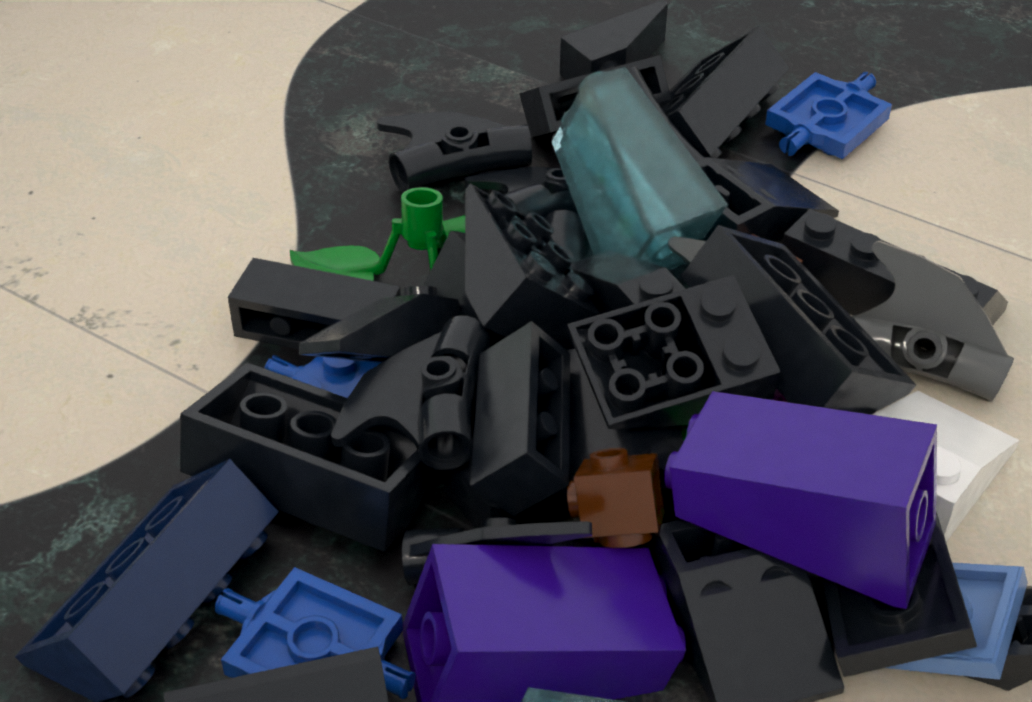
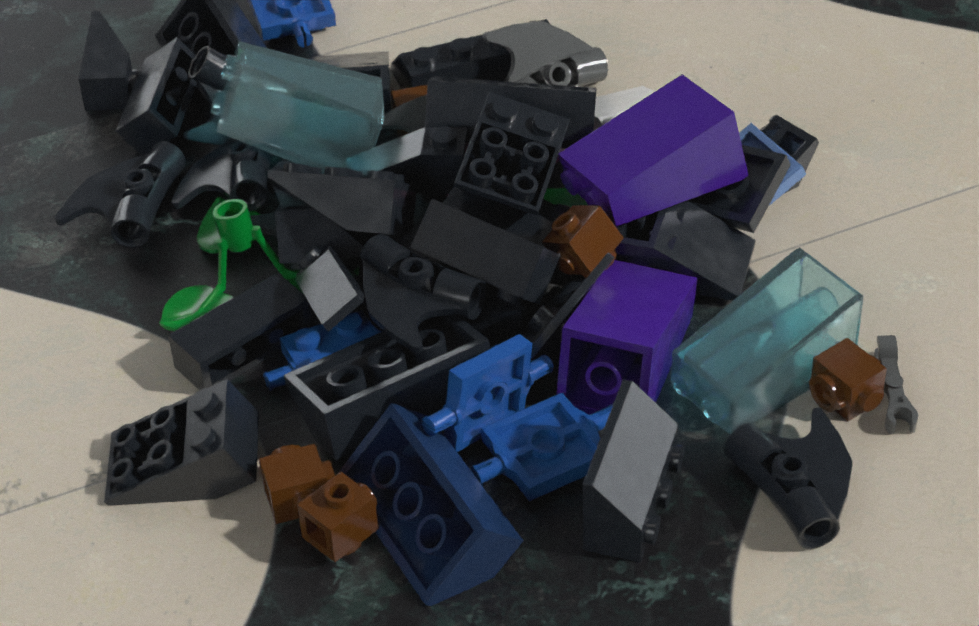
camera: 55 degrees left, 0 degrees up
none -> black slope [104,379,259,506]
none -> reddish brown brick [259,443,335,524]
none -> reddish brown brick [297,472,378,562]
none -> blue plate [422,334,554,452]

